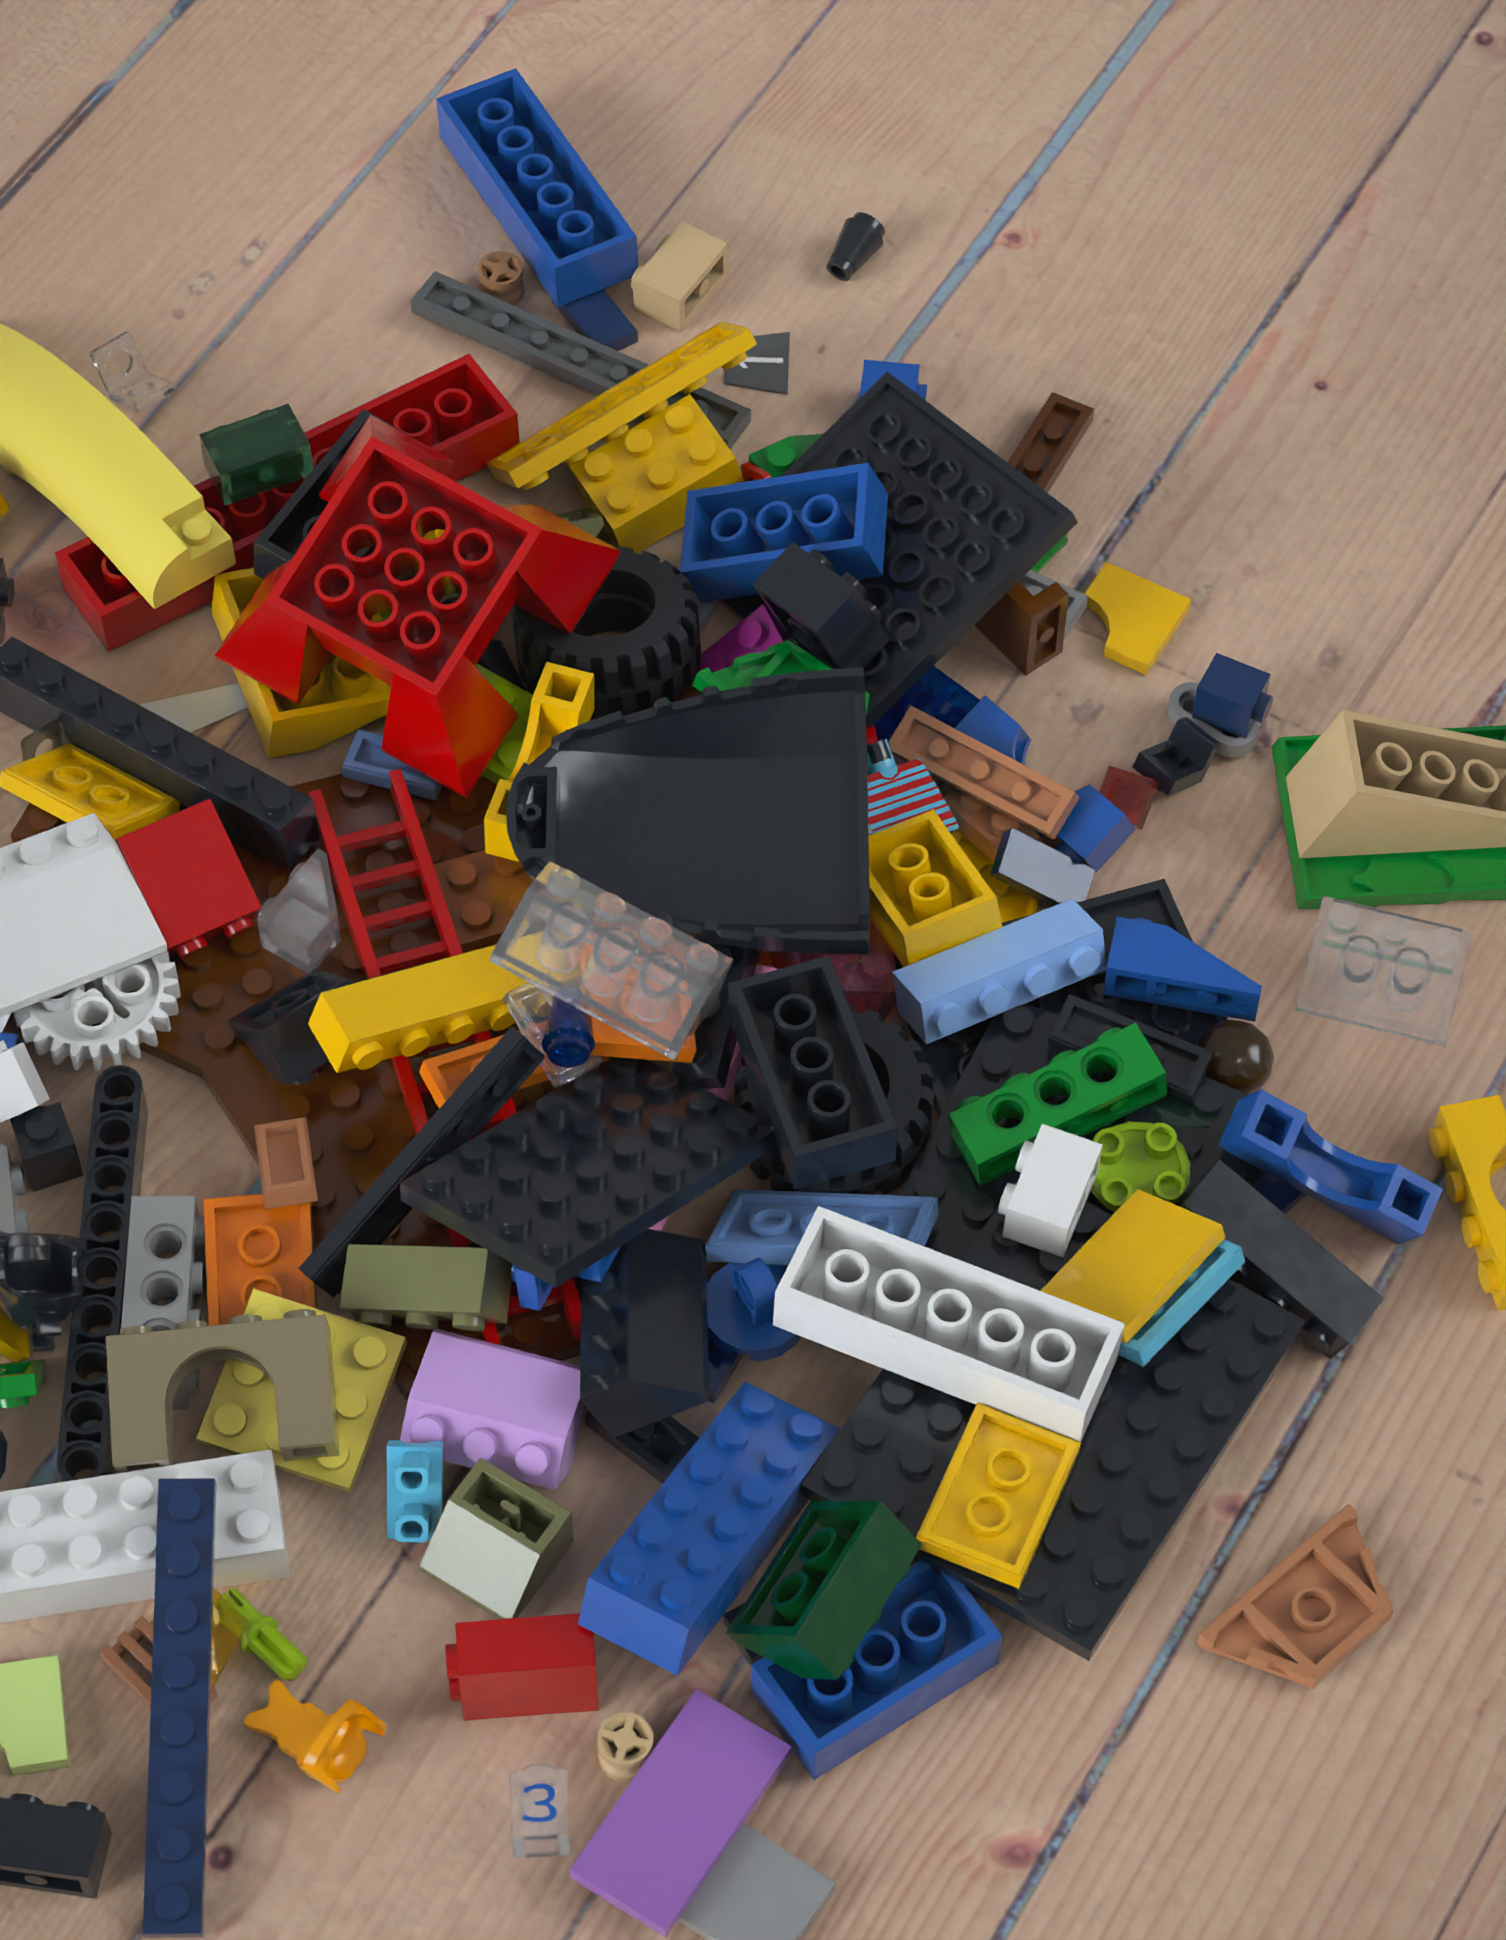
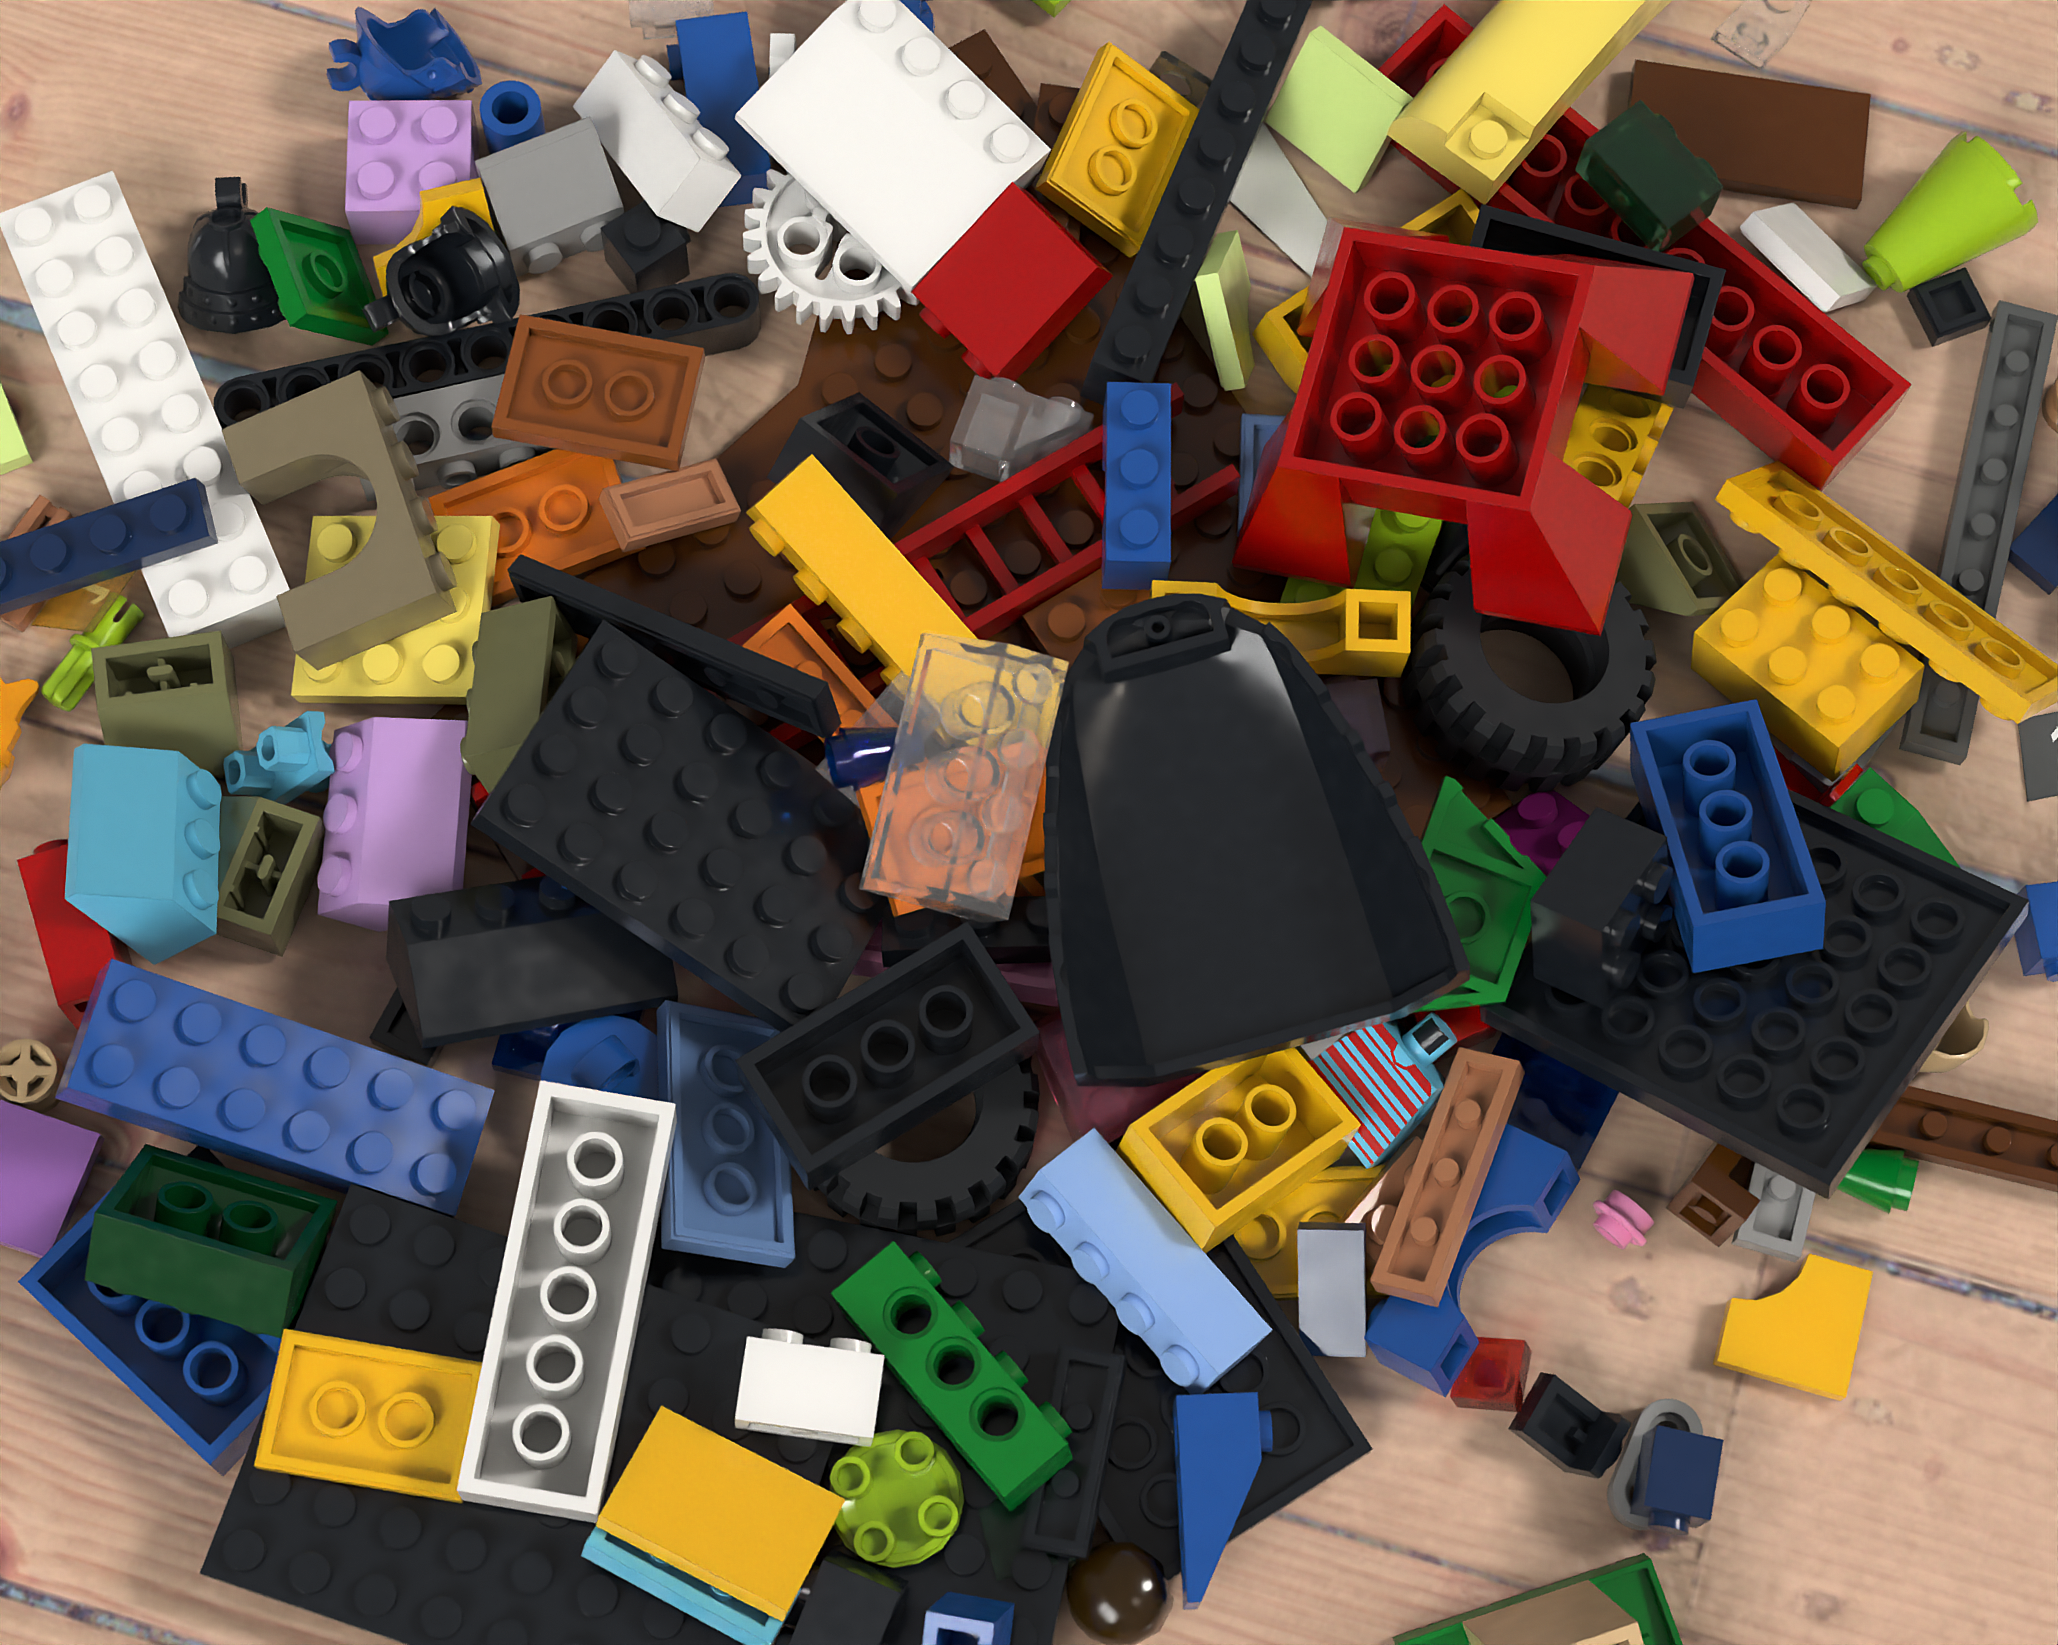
camera: 70 degrees right, 15 degrees up
none -> medium azure slope [65,743,222,965]
none -> olive slope [91,630,243,780]
none -> dark orange plate [491,314,705,471]
none -> blue arch [1102,382,1171,590]
none -> yellowish green tile [1195,230,1255,391]
none -> yellowish green tile [1264,25,1413,194]
none -> bright pink plate [1593,1190,1654,1250]
none -> reddish brown tile [1623,60,1871,209]
none -> white tile [1739,202,1878,312]
none -> lime cone [1862,131,2038,293]
none -> black tile [1907,267,1992,347]

